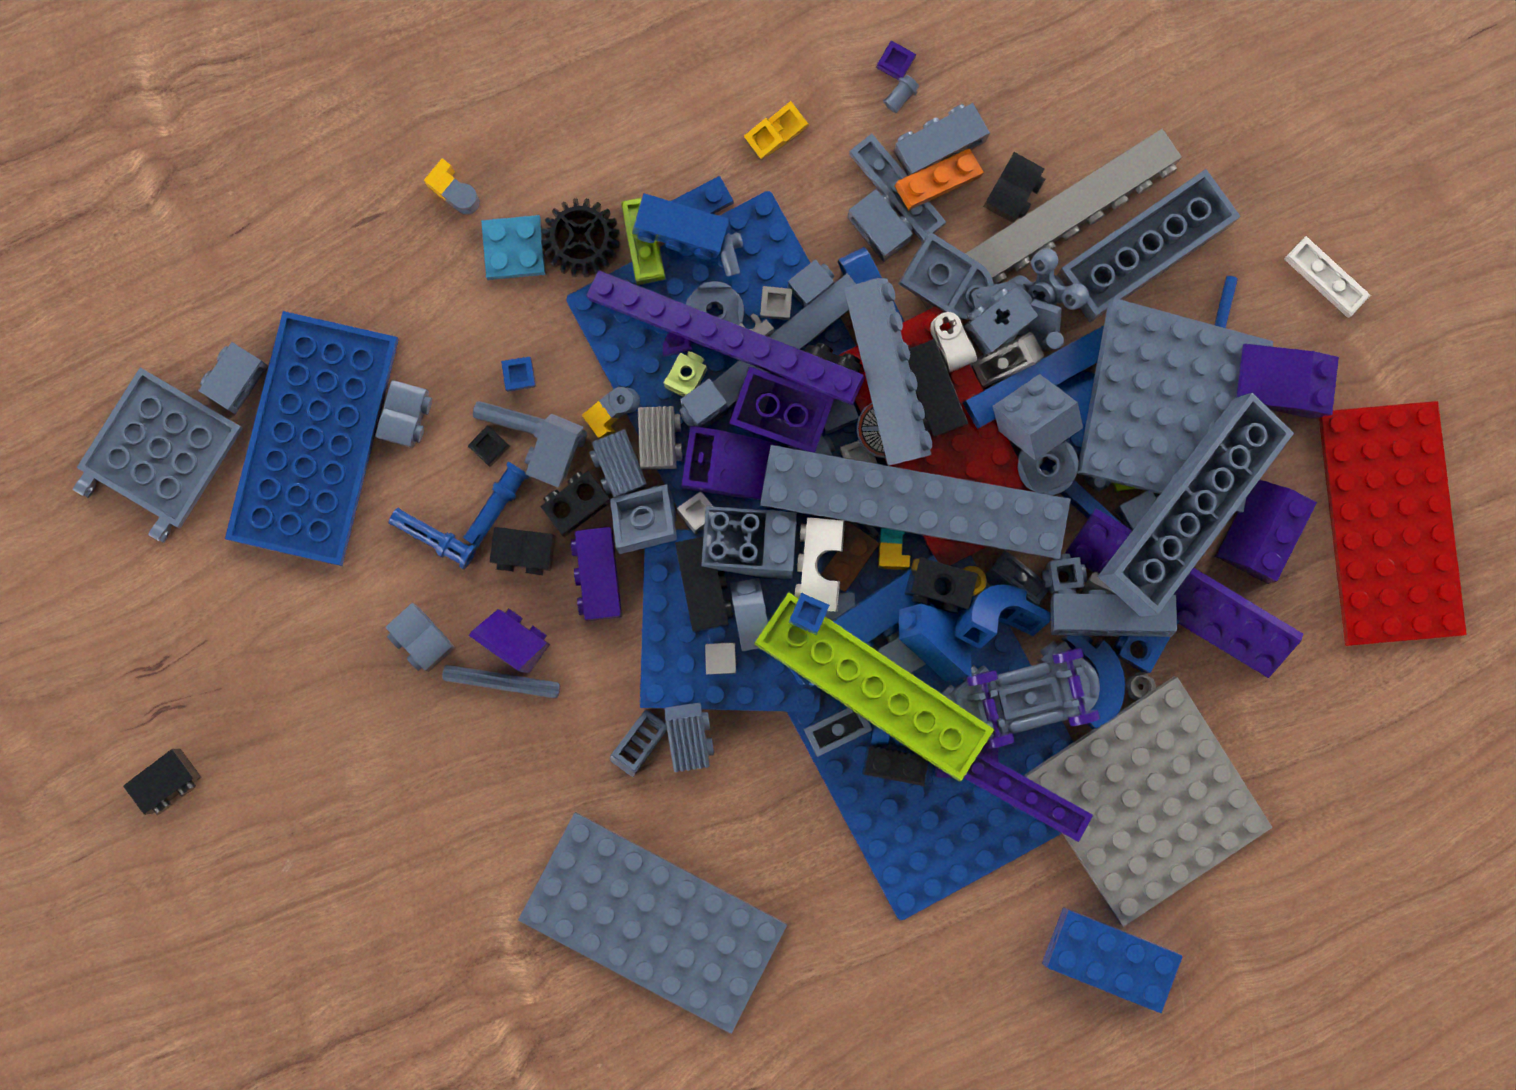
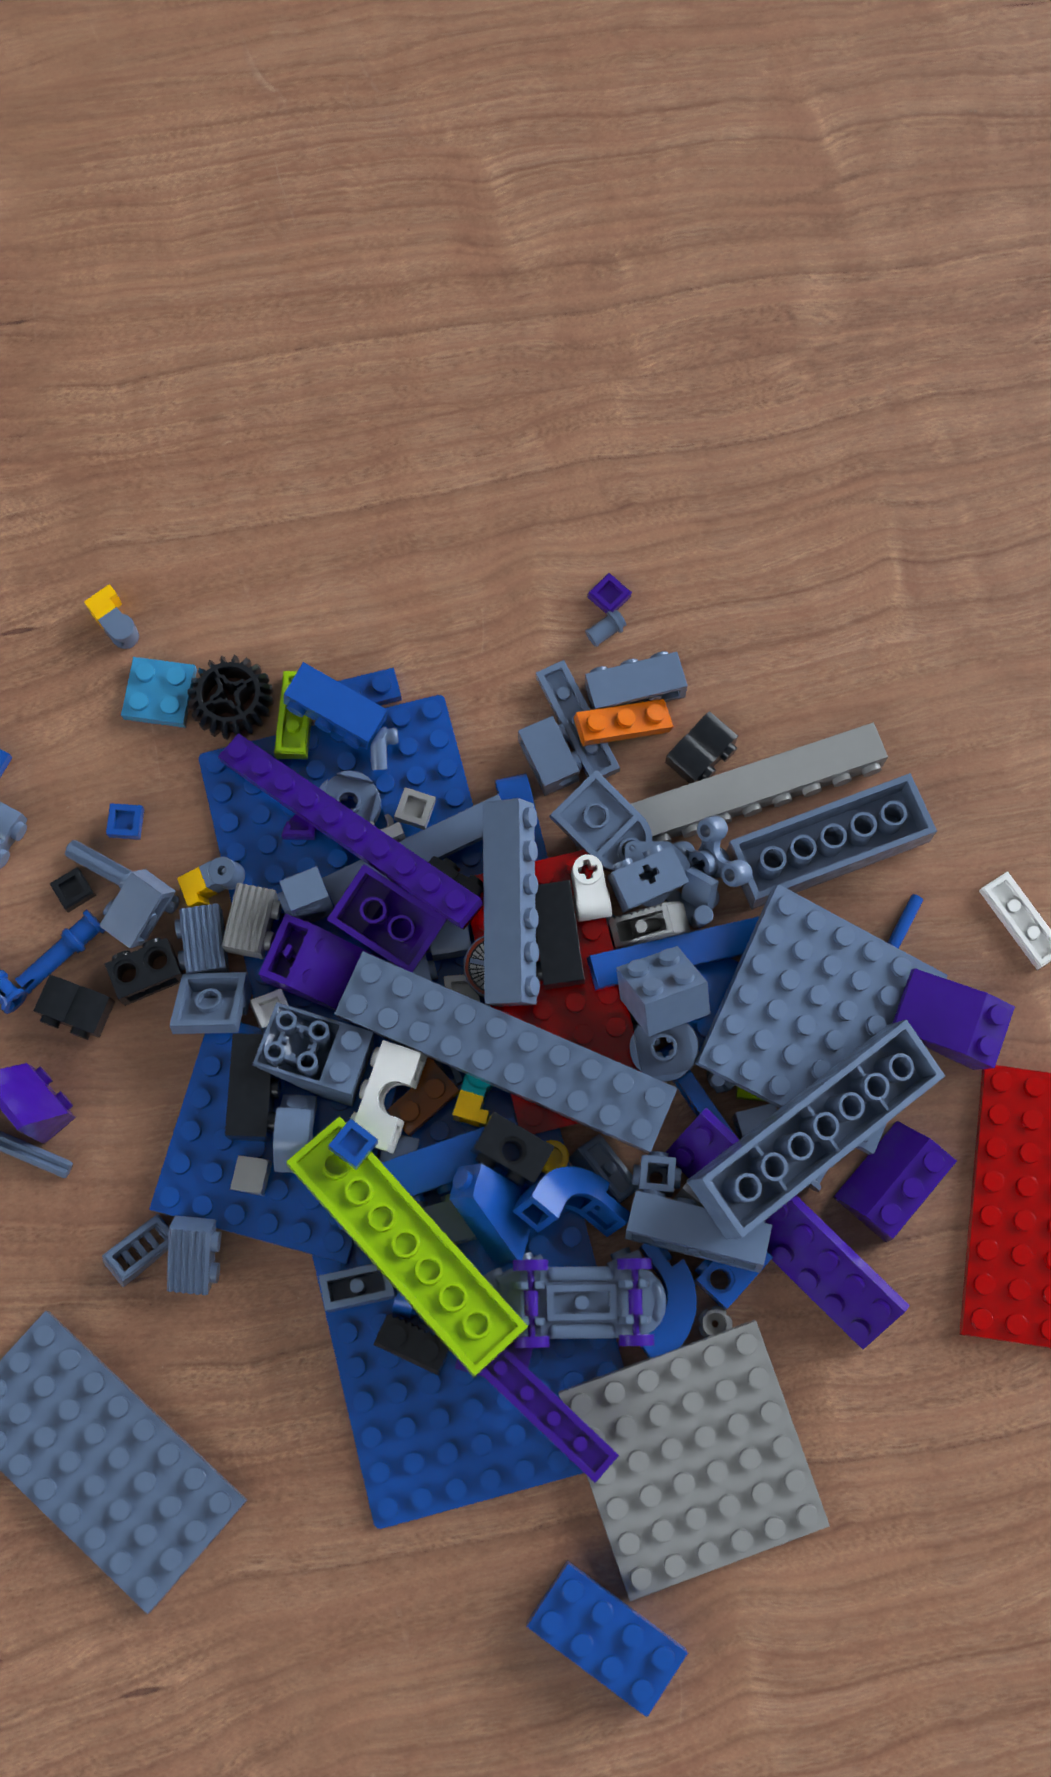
camera: 15 degrees right, 10 degrees down
dark purple brick [571,527,622,621] -> none
yellowish green brick [664,351,707,397] -> none
yellow slope [744,101,810,159] -> none
sand blue brick [787,259,834,308] -> none

